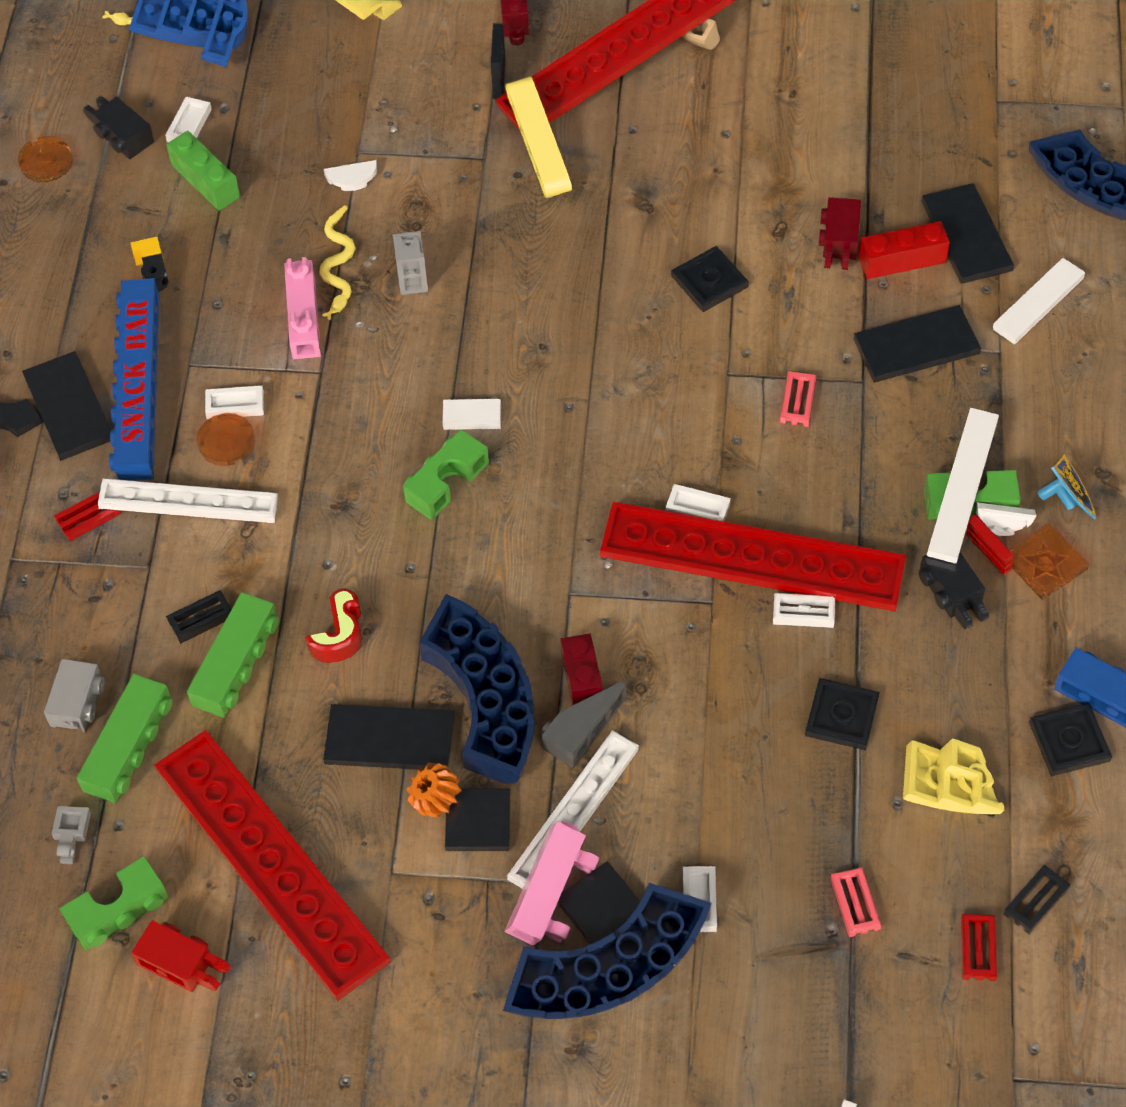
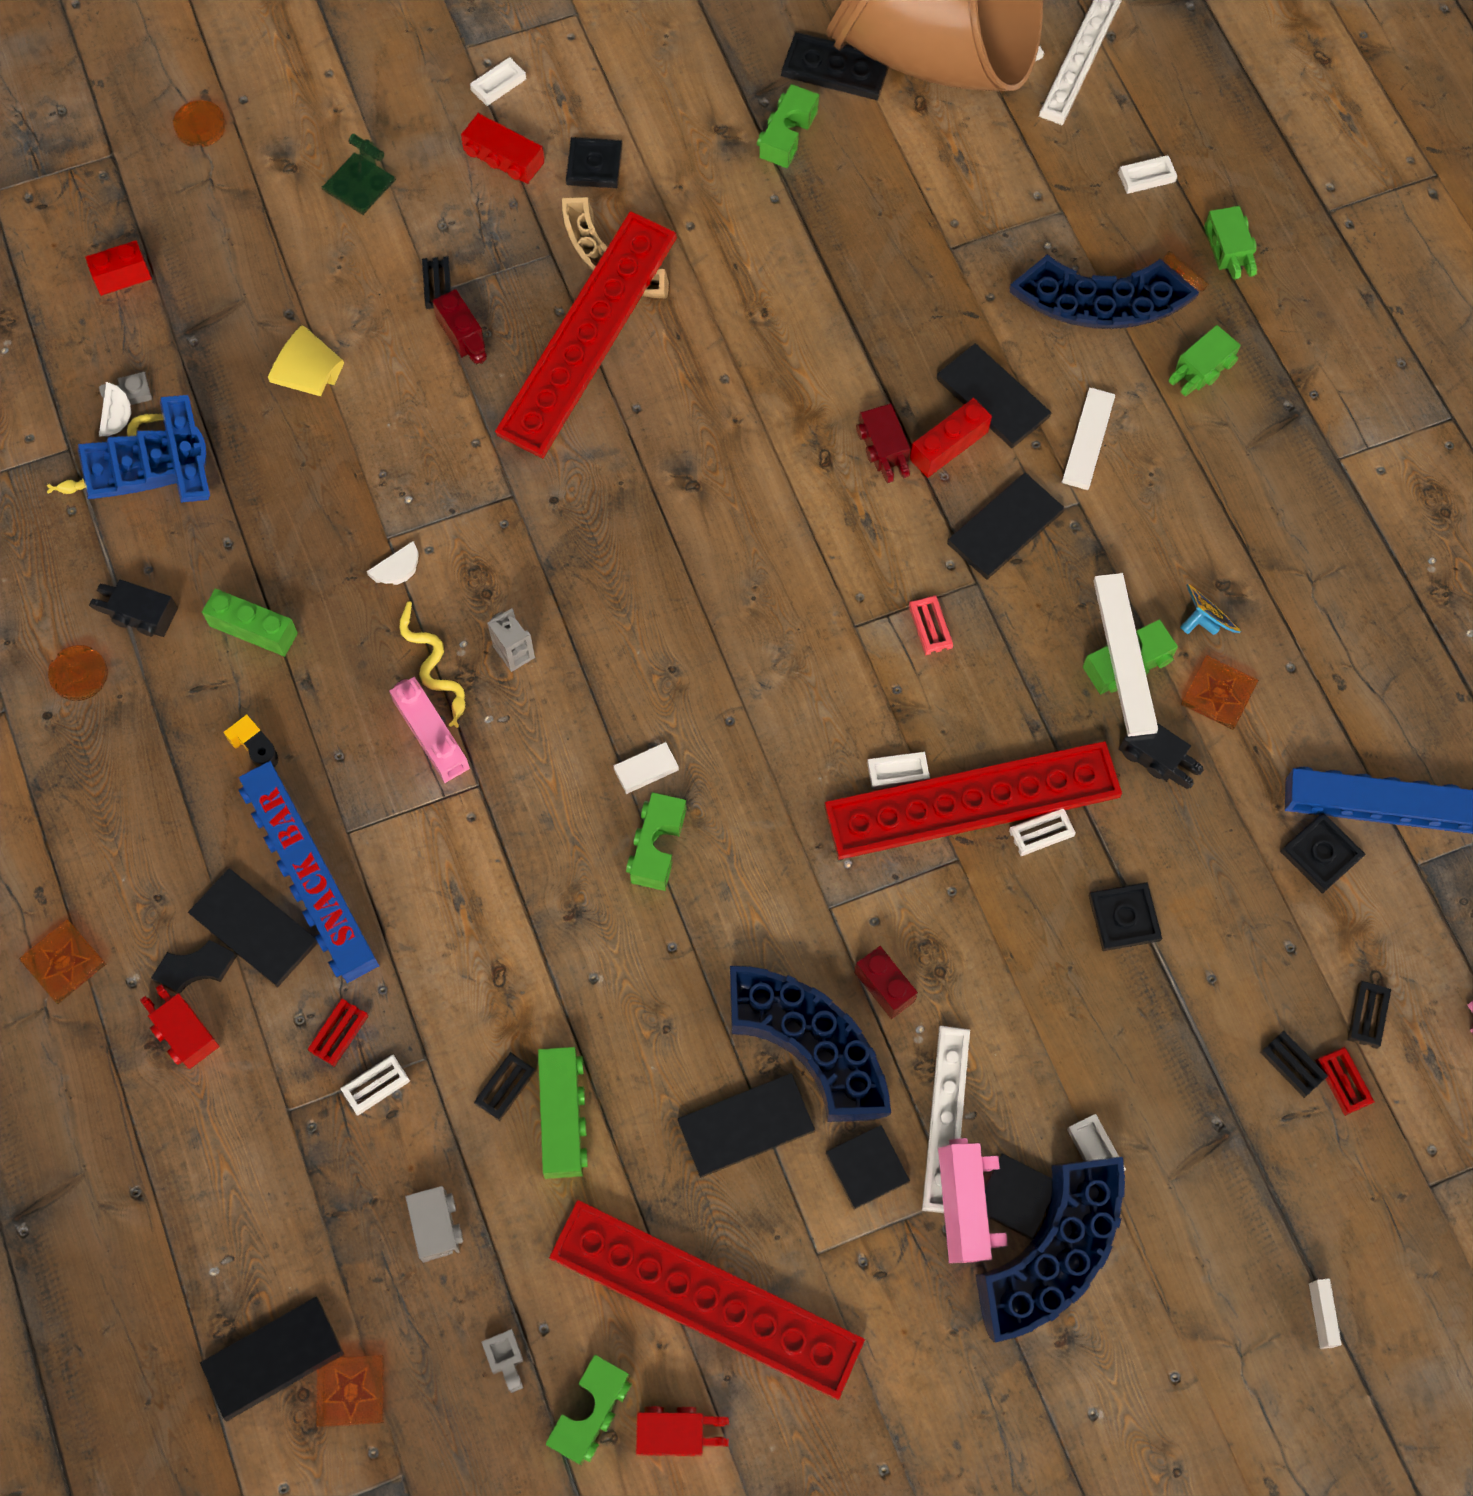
camera: 30 degrees left, 10 degrees up
bright green brick [77,674,172,804] -> none
white tile [98,478,278,523] -> none
white tile [166,97,212,142] -> none
clear orange tile [197,413,255,466] -> none
white tile [205,385,264,419] -> none
red animal [305,588,362,663] -> none
orange gear [406,762,462,818] -> none
black tile [491,23,506,99] -> none
light yellow beam [505,76,572,199] -> none
dark grey slope [541,682,626,768] -> none
black tile [671,246,749,312] -> none
coral tile [830,867,881,937] -> none
light yellow slope [903,738,1004,814] -> none
red tile [965,514,1014,575] -> none
white tile [976,502,1036,536] -> none
none -> white tile [340,1054,410,1116]
none -> black tile [1260,1031,1328,1098]

